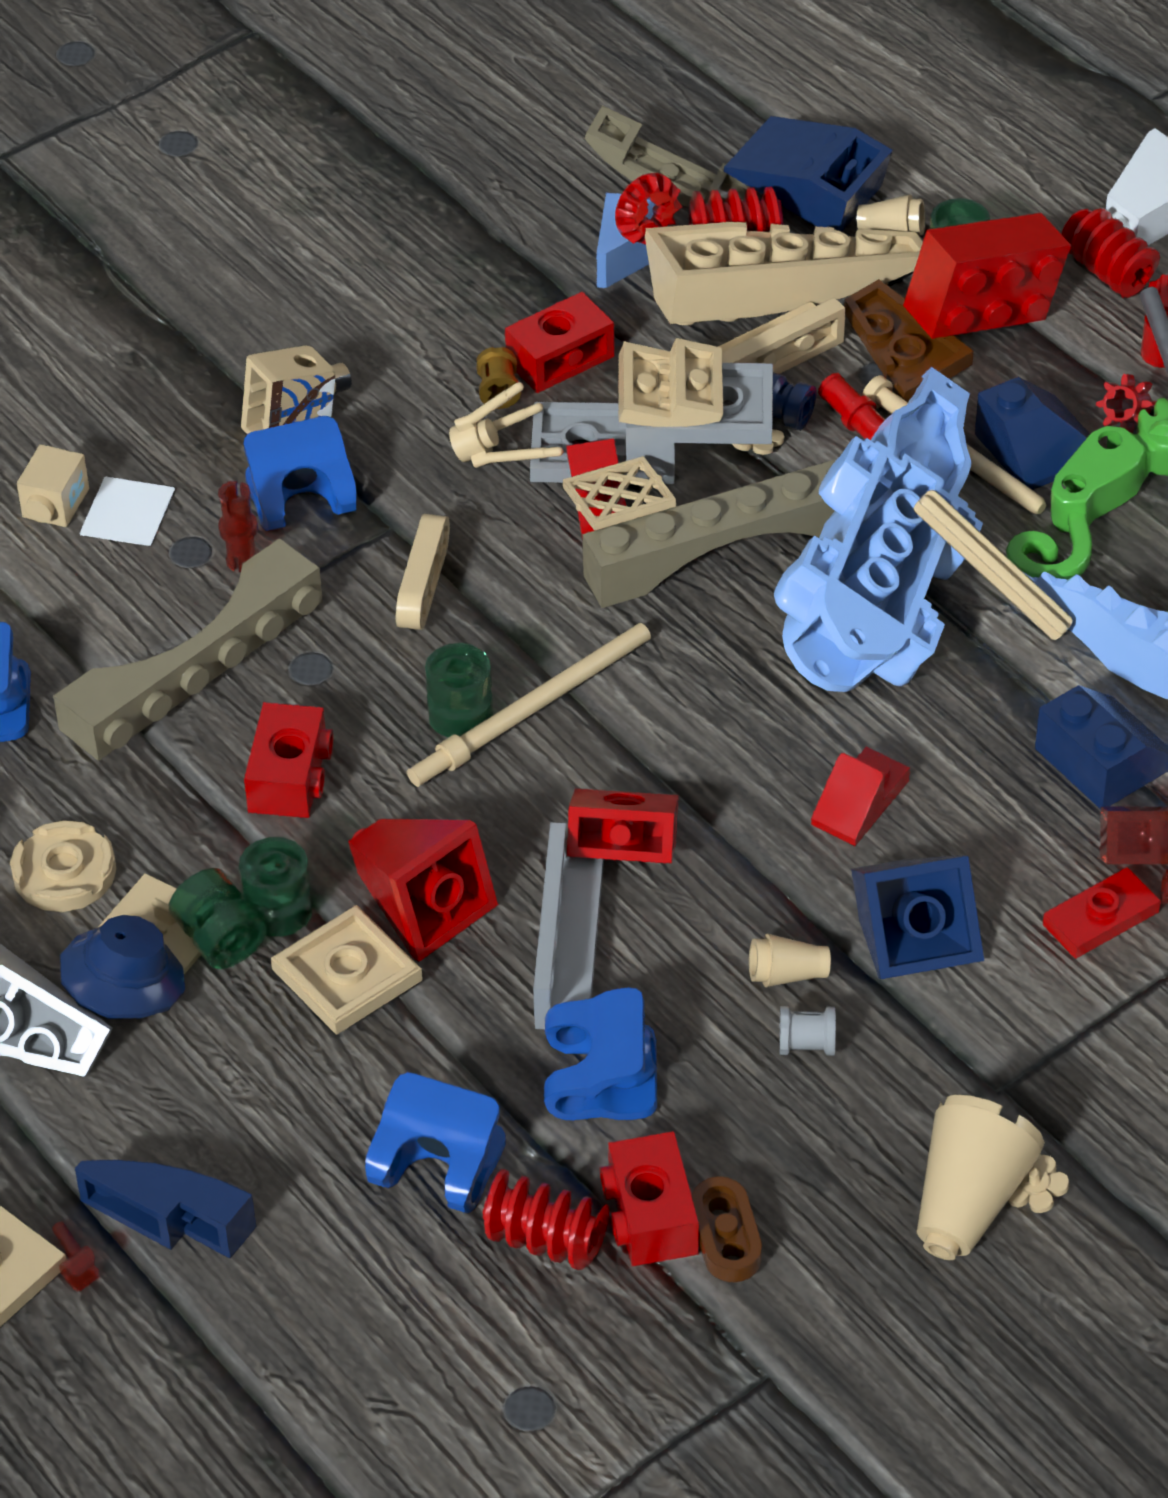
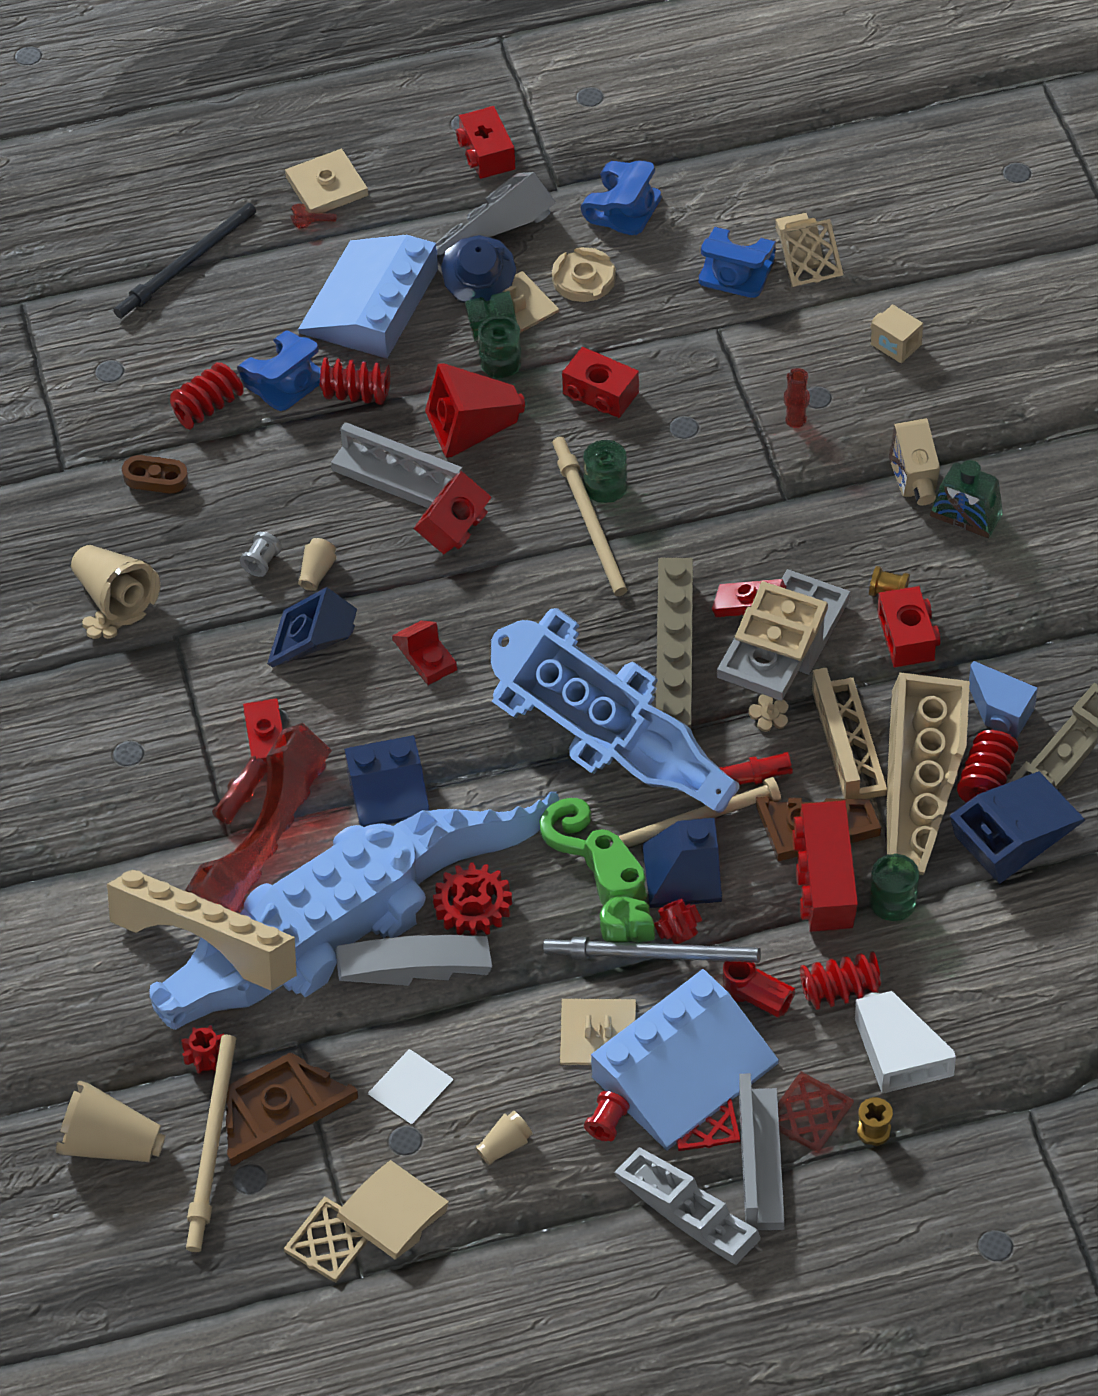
camera: 115 degrees right, 5 degrees up
dark tan arch [53,538,323,761] -> none
dark blue slope [75,1160,257,1259] -> none
white sticker [79,477,175,546] -> none
blue piece [244,416,357,531] -> none
tan plate [271,905,422,1035] -> none
tan beam [396,514,450,630] -> none
tan plant [449,382,564,468] -> none
blue piece [544,987,657,1120] -> none
tan window [563,456,676,531] -> none
red brick [600,1131,699,1267] -> none
red gear [615,173,682,245] -> none
dark blue wheel [772,372,817,431] -> none
tan cone [857,194,925,235] -> none
tan axle [913,489,1073,640] -> none
none -> black bar [113,203,256,319]
none -> light blue slope [298,235,438,359]
none -> red piece [320,357,390,405]
none -> clear green torso [930,460,1003,539]

